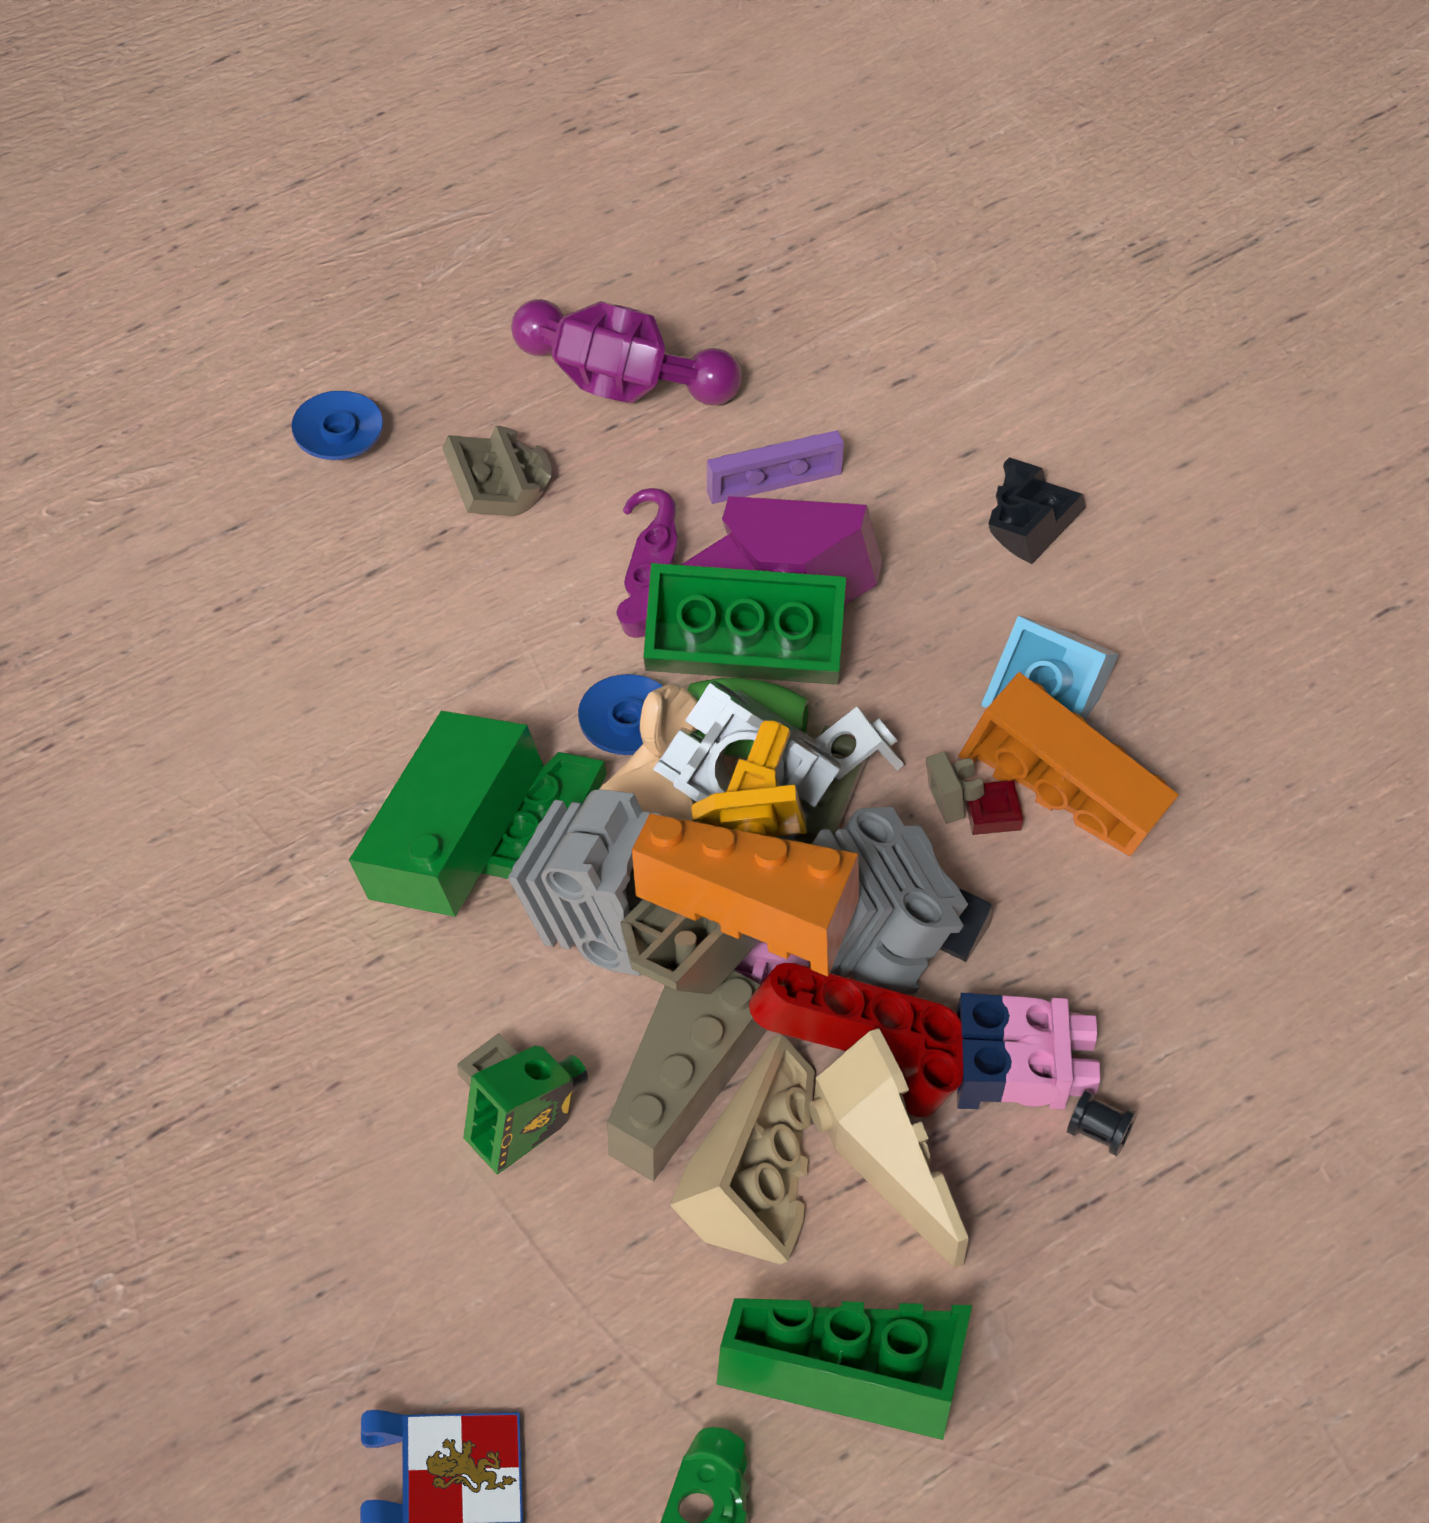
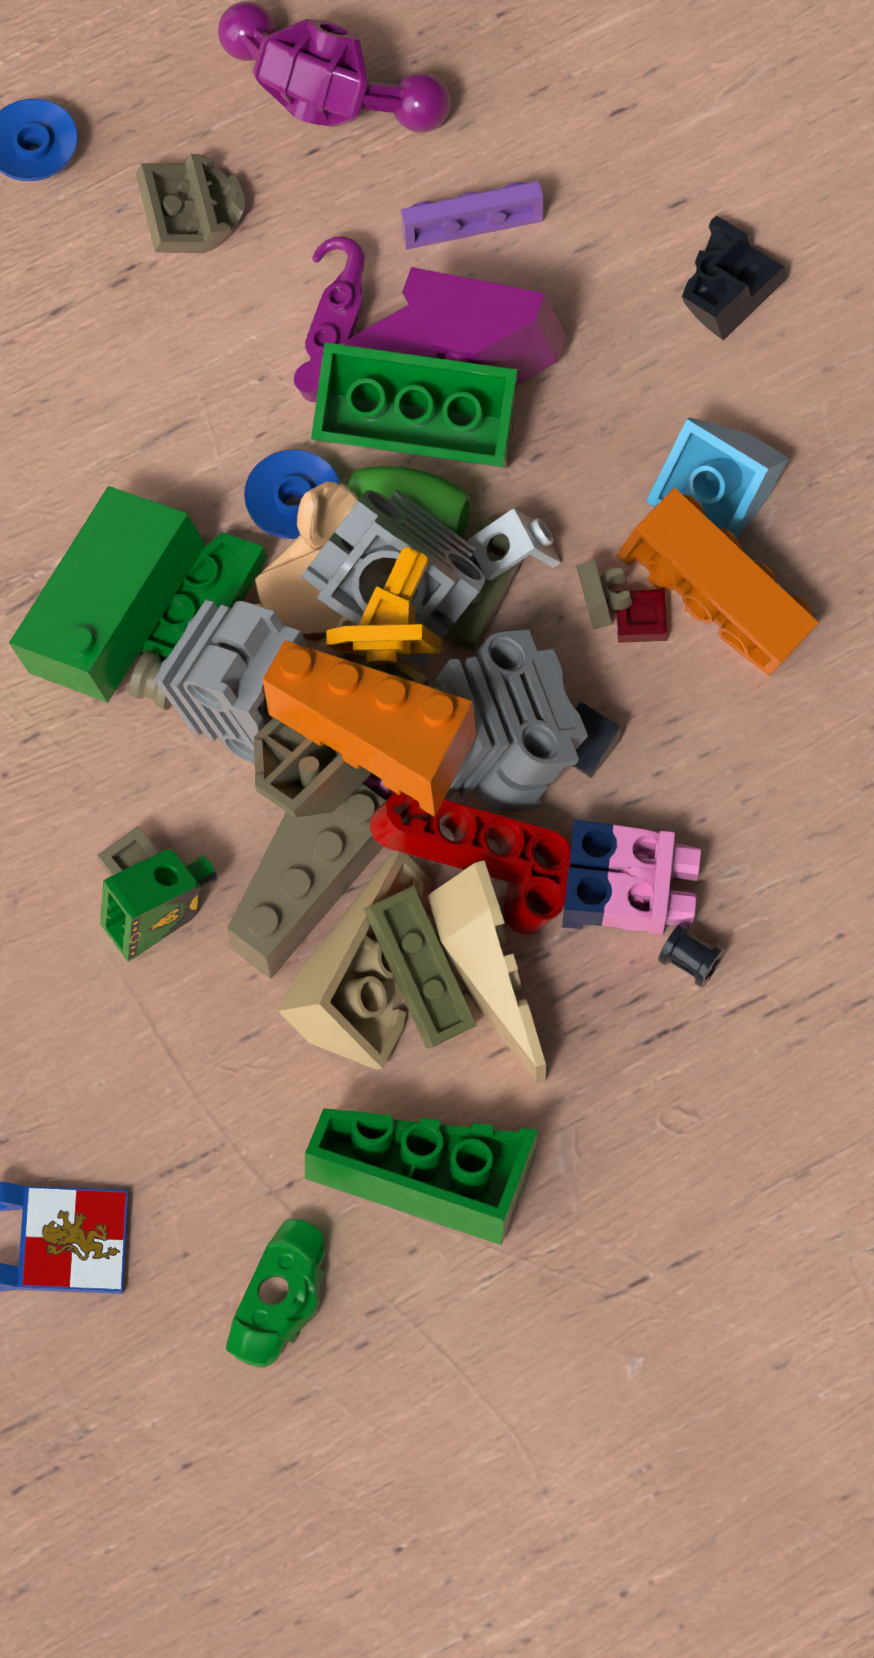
camera: 10 degrees right, 15 degrees up
none -> dark tan wheel [129,650,172,710]
none -> olive plate [363,886,476,1048]

